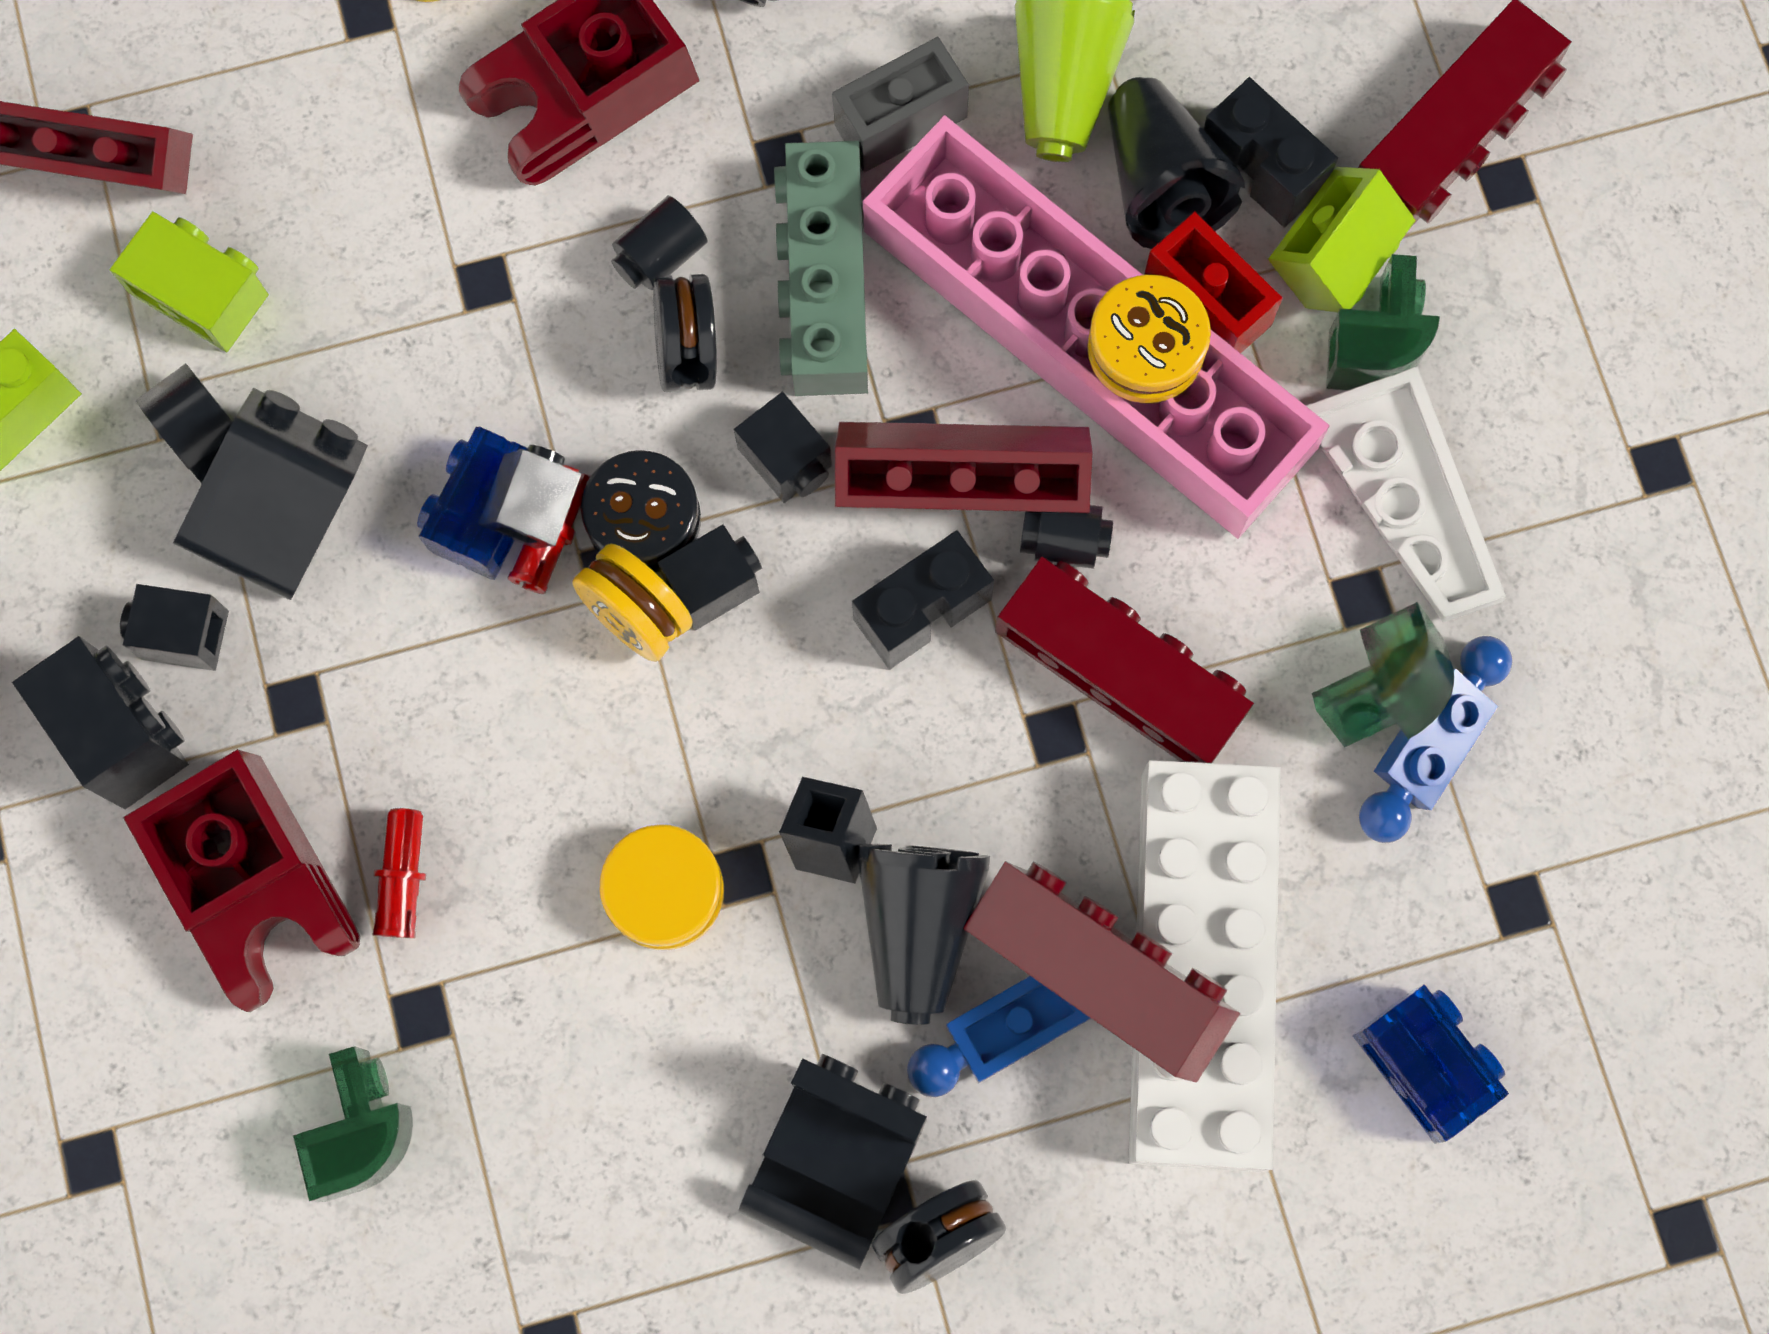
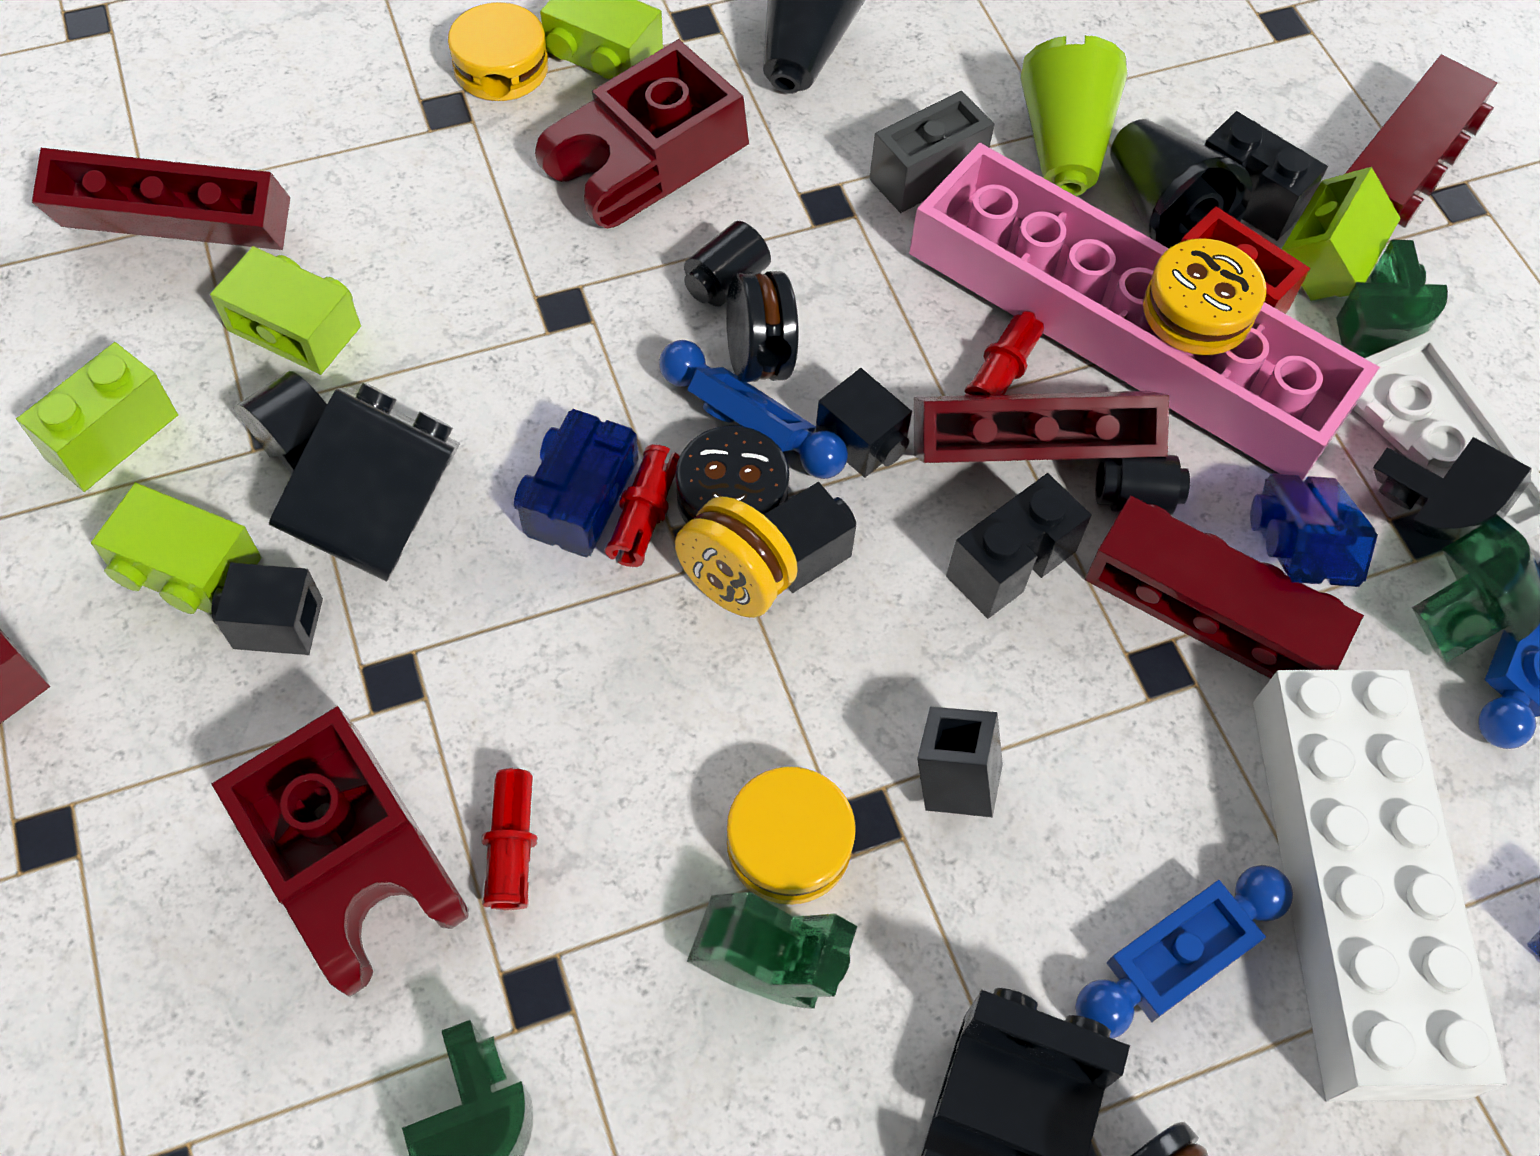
camera: 10 degrees left, 15 degrees down
black brick [12,636,189,810] -> none
brick [478,445,581,549] -> none
sand green brick [774,141,868,396] -> none
black cone [858,844,990,1025] -> none
dark red brick [963,861,1240,1083] -> none
none -> lime brick [91,482,262,614]
none -> blue plate [659,340,848,479]
none -> clear green brick [686,892,858,1009]
none -> red axle [964,311,1044,396]
none -> clear blue brick [1250,473,1378,587]
none -> black brick [1373,437,1532,540]

